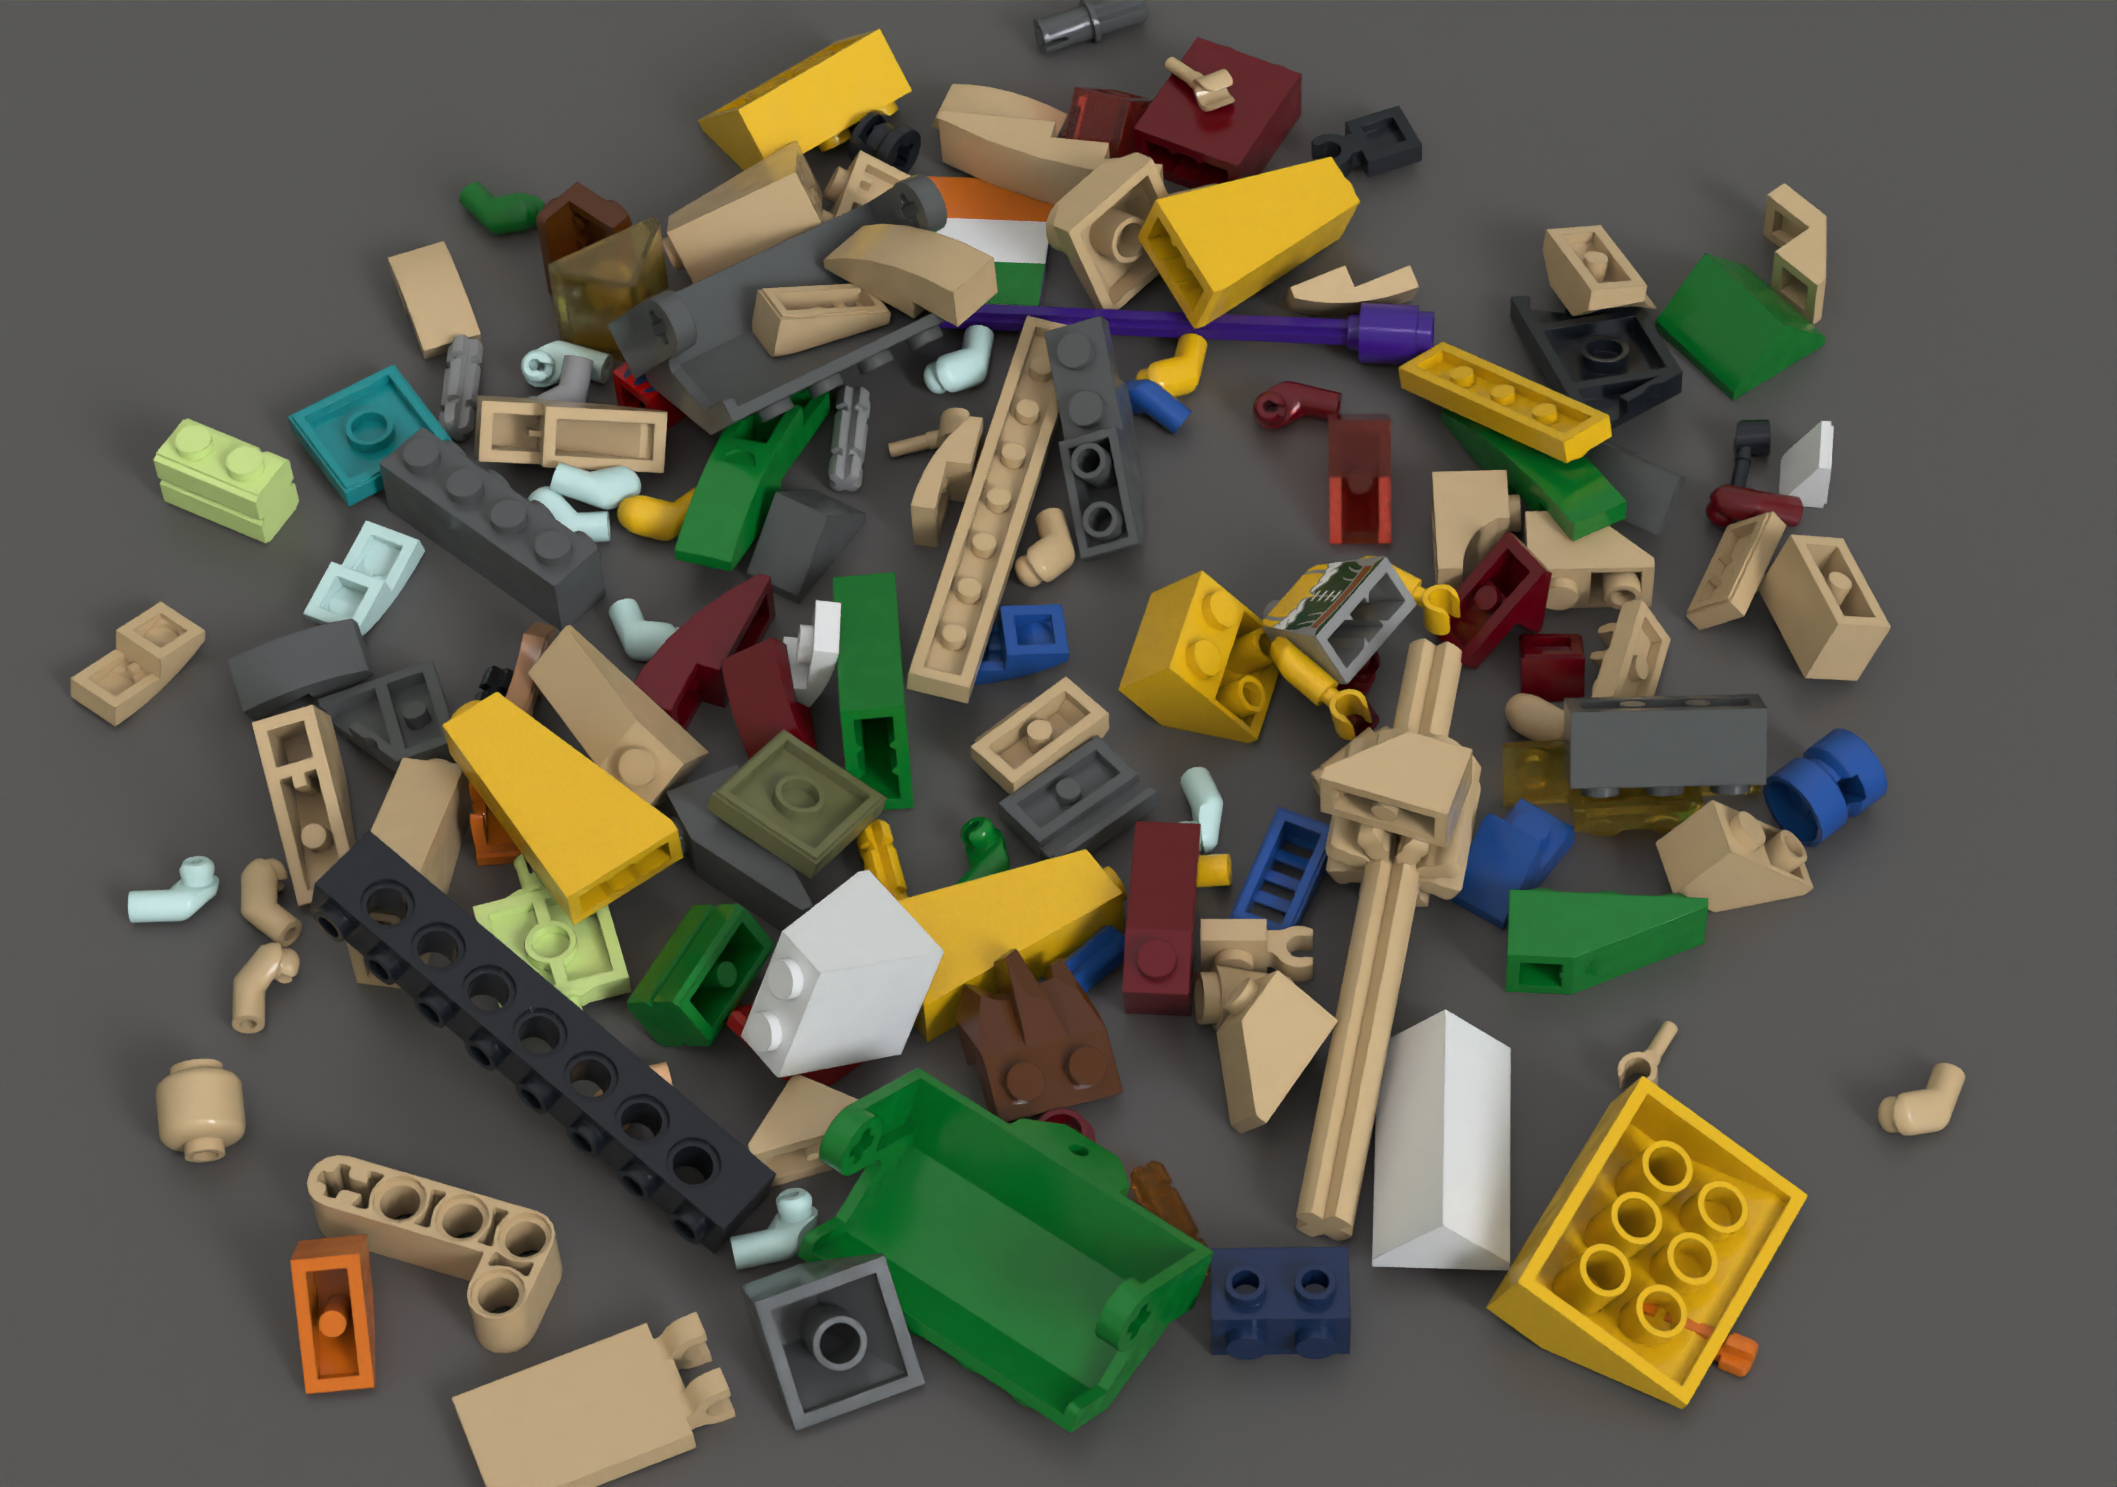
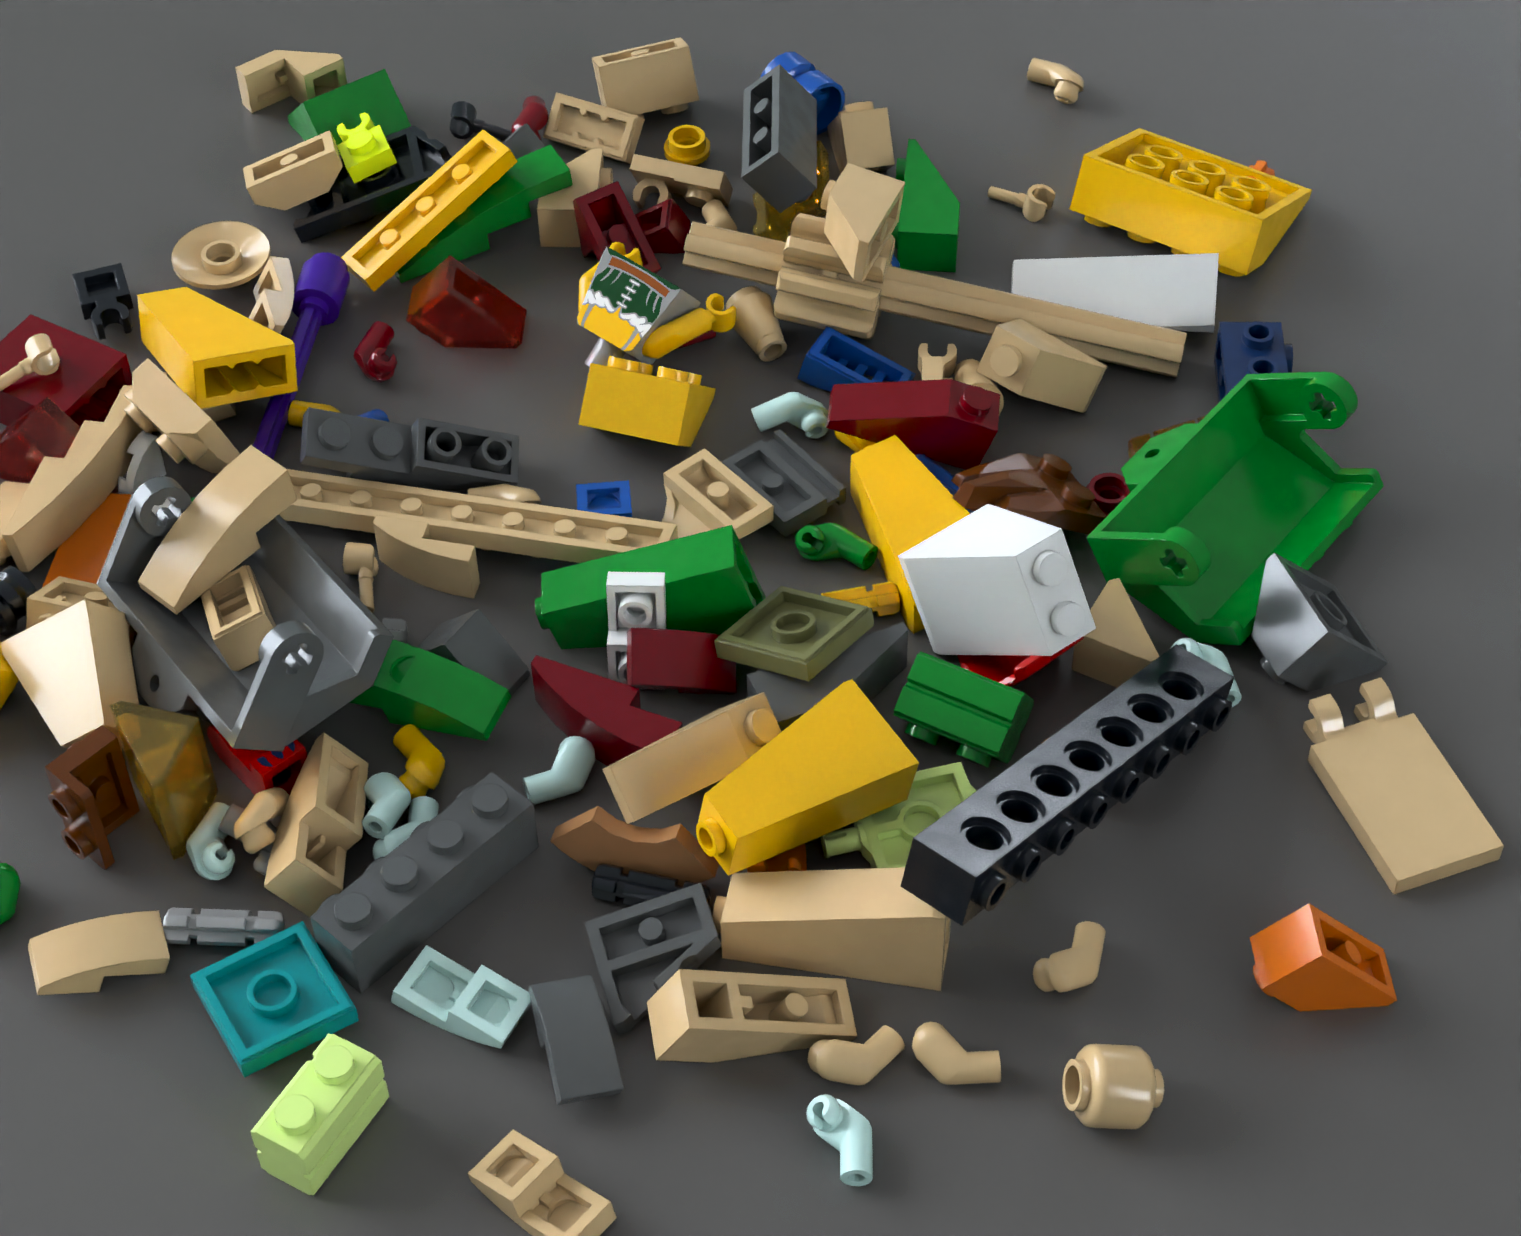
camera: 90 degrees left, 5 degrees down
tan beam [307,1155,563,1354] -> none
tan arch [1431,470,1521,590] -> none
white slope [1779,421,1834,508] -> none
none -> tan dish [171,221,271,290]
none -> tan arm [234,787,289,854]
none -> neon yellow plate [337,112,397,184]
none -> yellow plate [664,125,711,166]
none -> tan arm [1033,921,1106,993]

